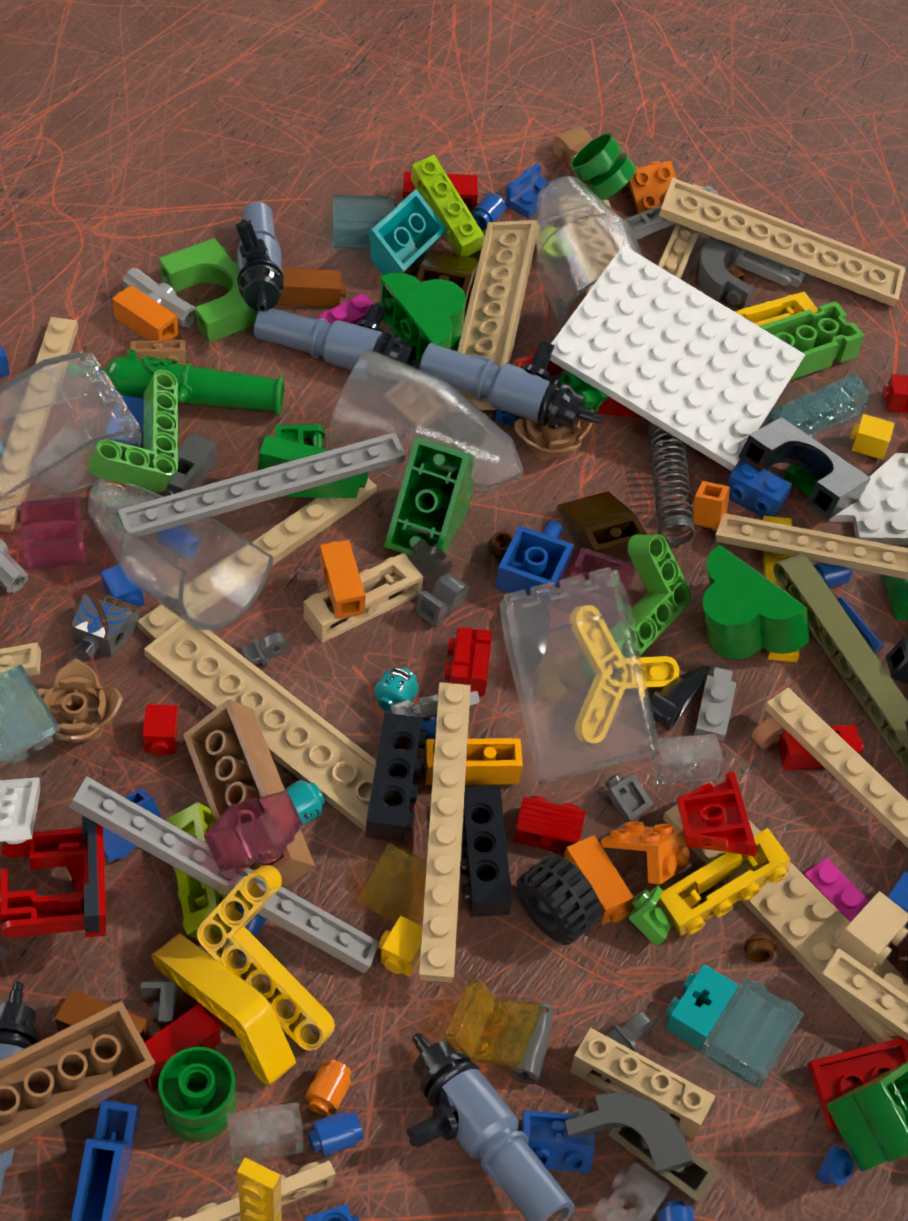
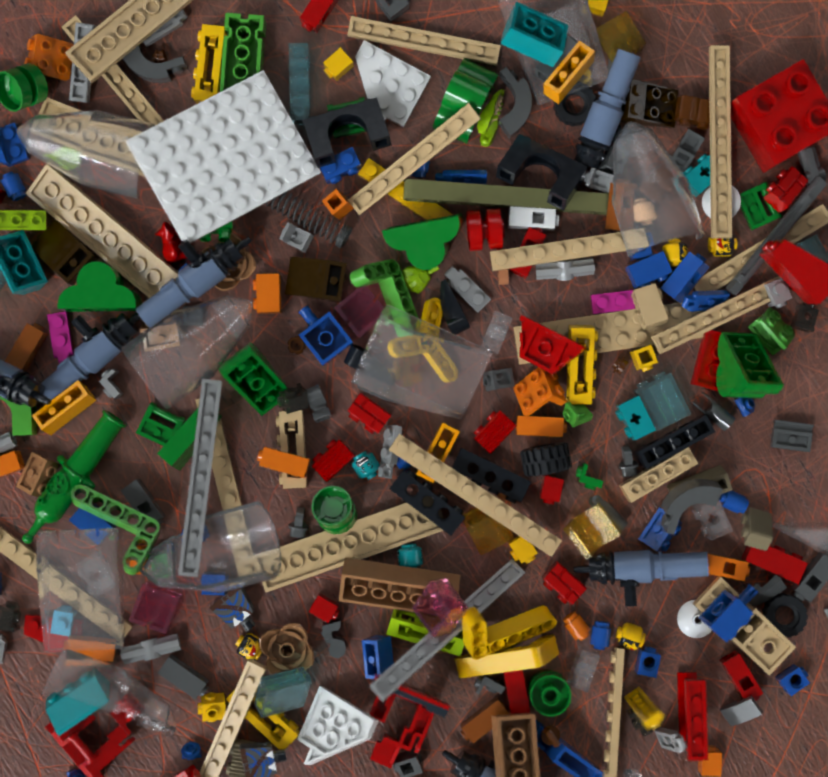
camera: 55 degrees left, 35 degrees up
none -> light orange brick [32,380,97,435]
none -> light grey bracket [99,369,124,399]
none -> head [235,633,262,660]
none -> orange brick [253,274,282,314]
none -> light grey bracket [279,222,314,253]
none -> red brick [311,439,356,482]
none -> green wheel [311,486,357,534]
none -> dark grey leg [321,618,347,658]
none -> lime piece [402,266,440,294]
none -> red wheel [466,208,505,251]
none -> white brick [508,206,559,231]
none -> light grey piece [536,257,595,281]
none -> red brick [539,475,564,505]
none -> reddish brown plate [541,725,561,748]
none -> red brick [542,561,587,605]
none -> green bracket [575,463,603,490]
none -> yellow head [615,622,646,651]
none -> yellow brick [630,345,658,372]
none -> black brick [634,415,715,469]
none -> dark grey piece [692,391,735,431]

